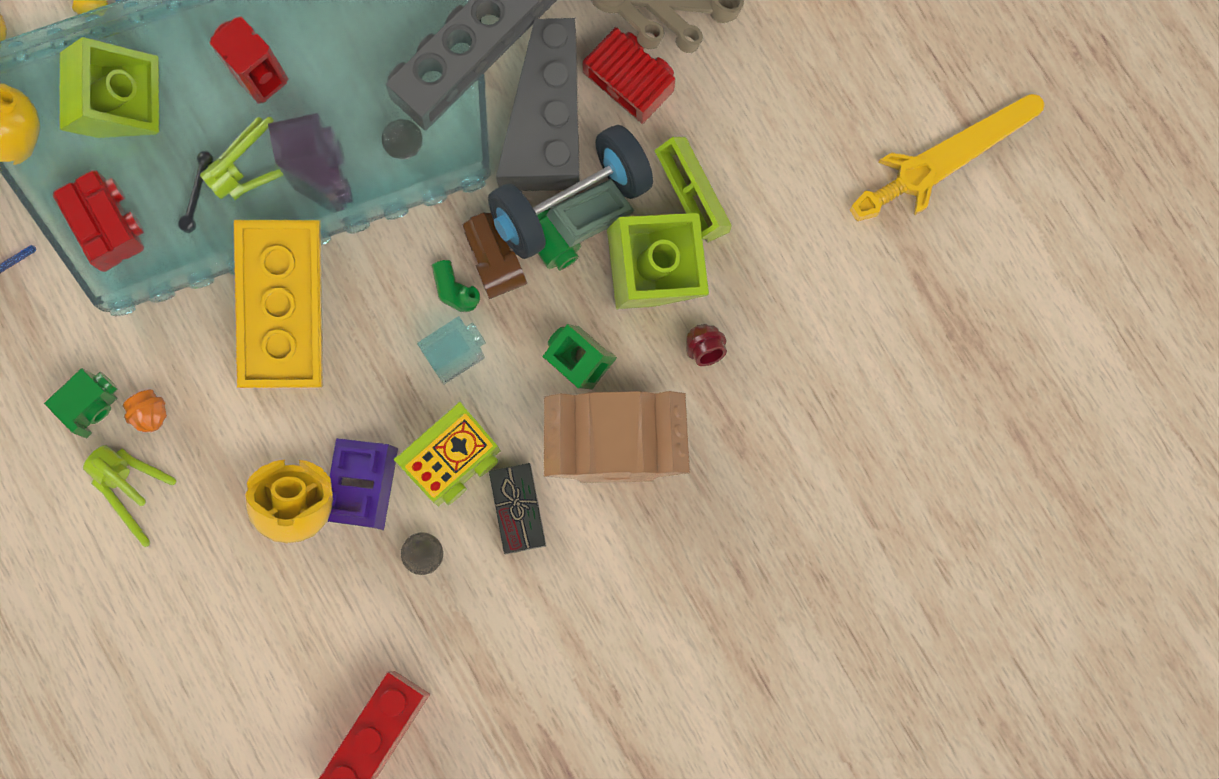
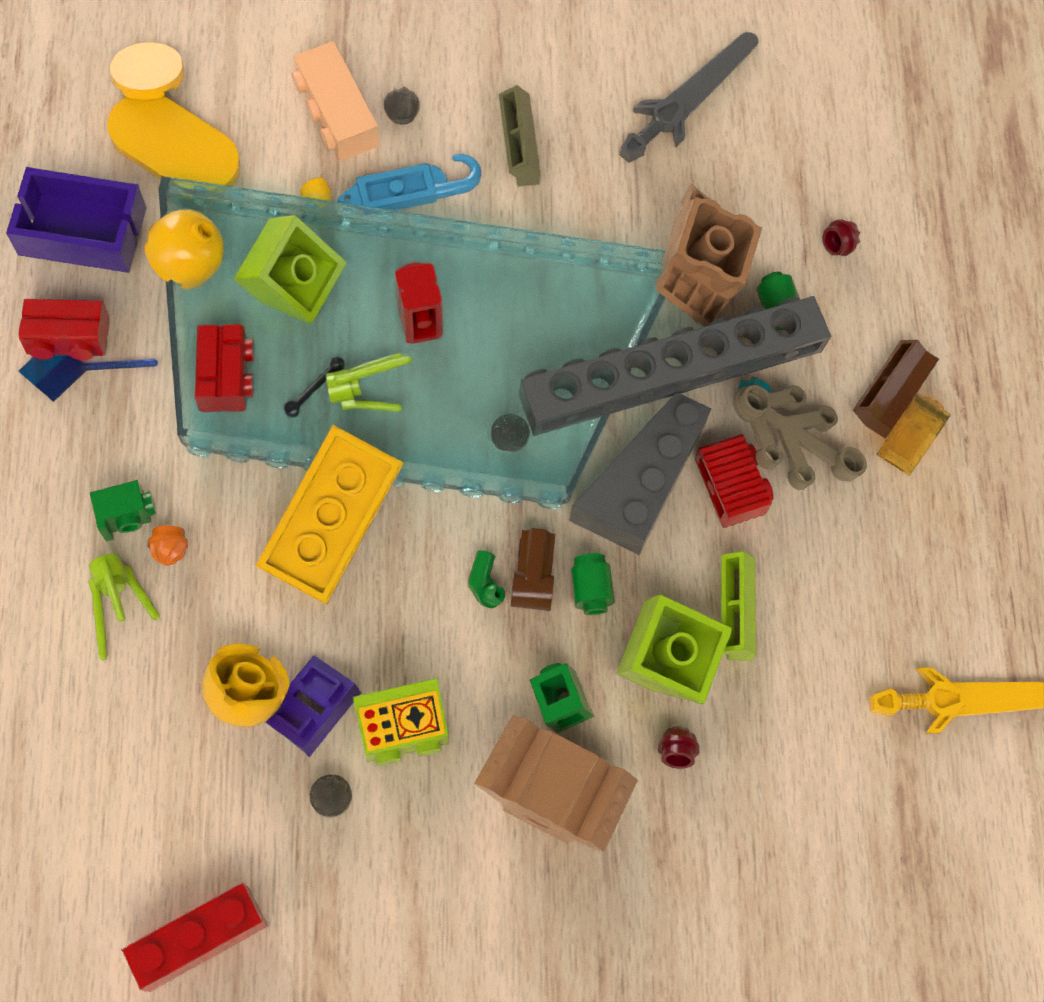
camera: 20 degrees right, 10 degrees down
clear purple slope [268,113,353,219] -> none
clear light blue brick [417,316,486,385] -> none
black axle [488,125,653,259] -> none
pearl dark grey tile [489,463,546,555] -> none
sand green tile [547,179,635,248] -> none

